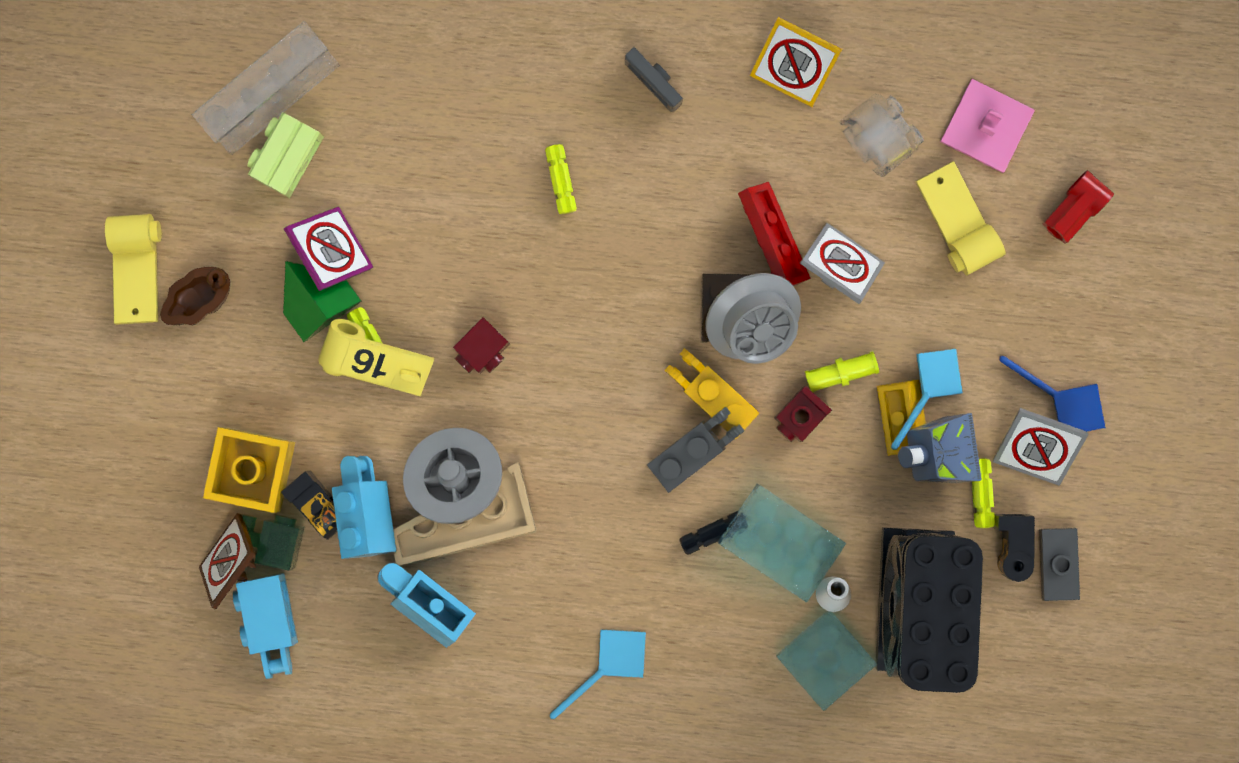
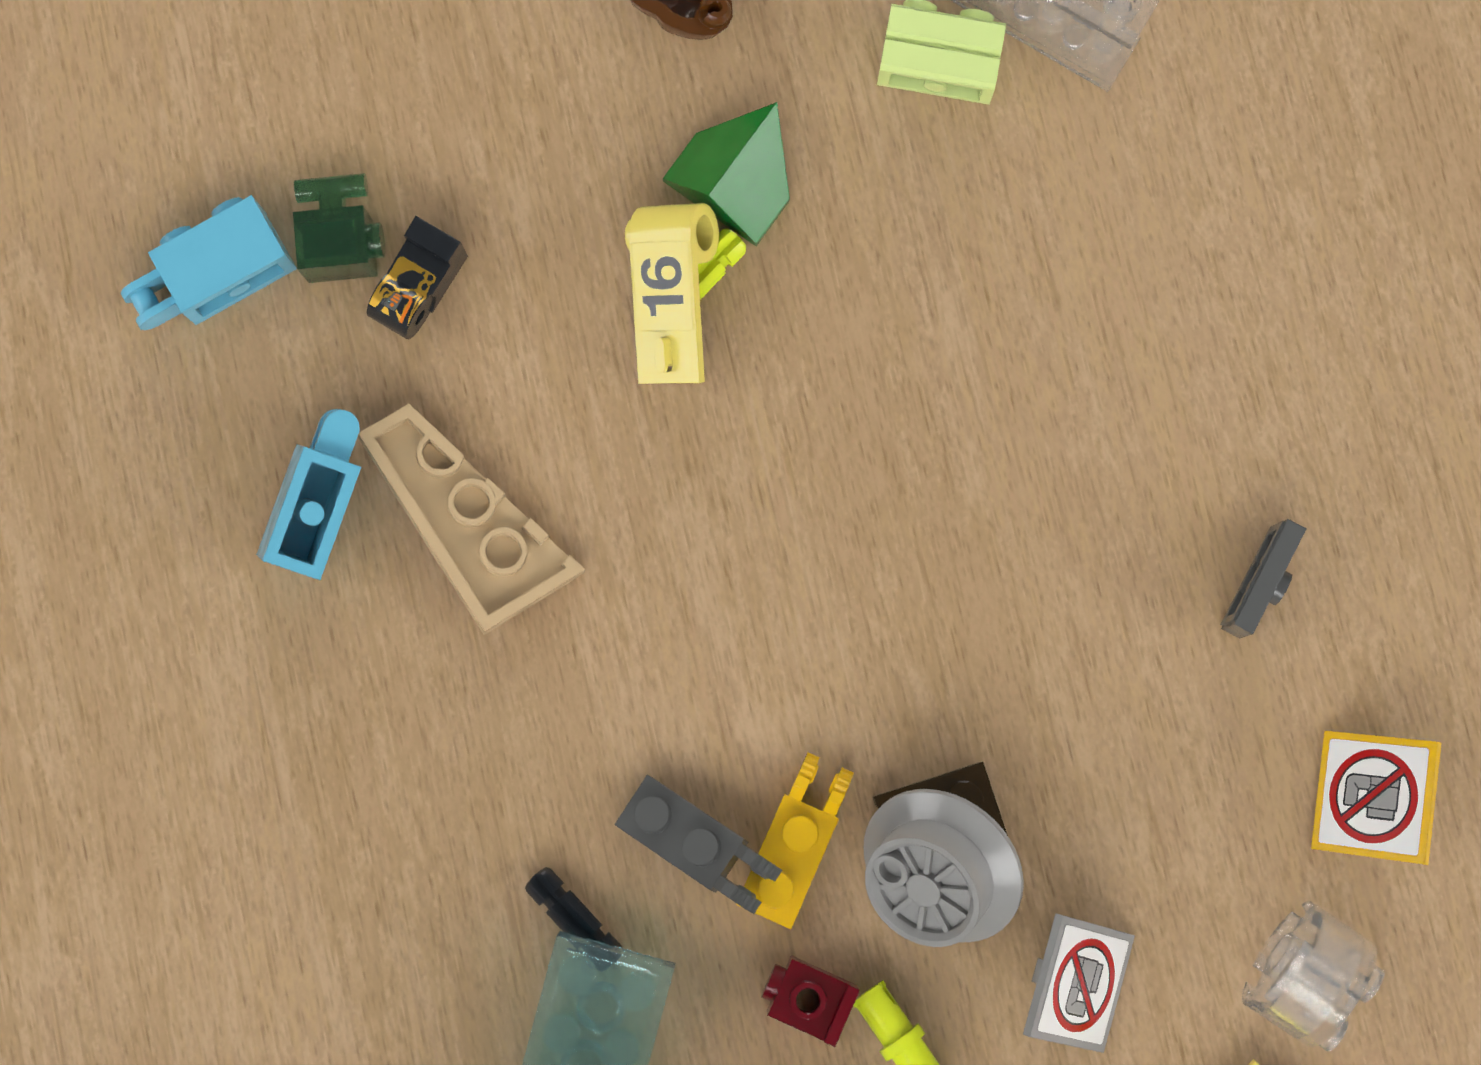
camera: 75 degrees right, 5 degrees down
piece [199,513,256,609] -> none
yellow brick [203,427,296,513] -> none
piece [284,206,373,291] -> none
medium azure brick [332,456,396,559] -> none
light grey wheel [403,428,502,524] -> none
dark red brick [453,317,510,374] -> none
neon yellow axle [545,144,577,214] -> none
medium azure piece [550,630,646,719] -> none
red plate [738,182,811,286] -> none

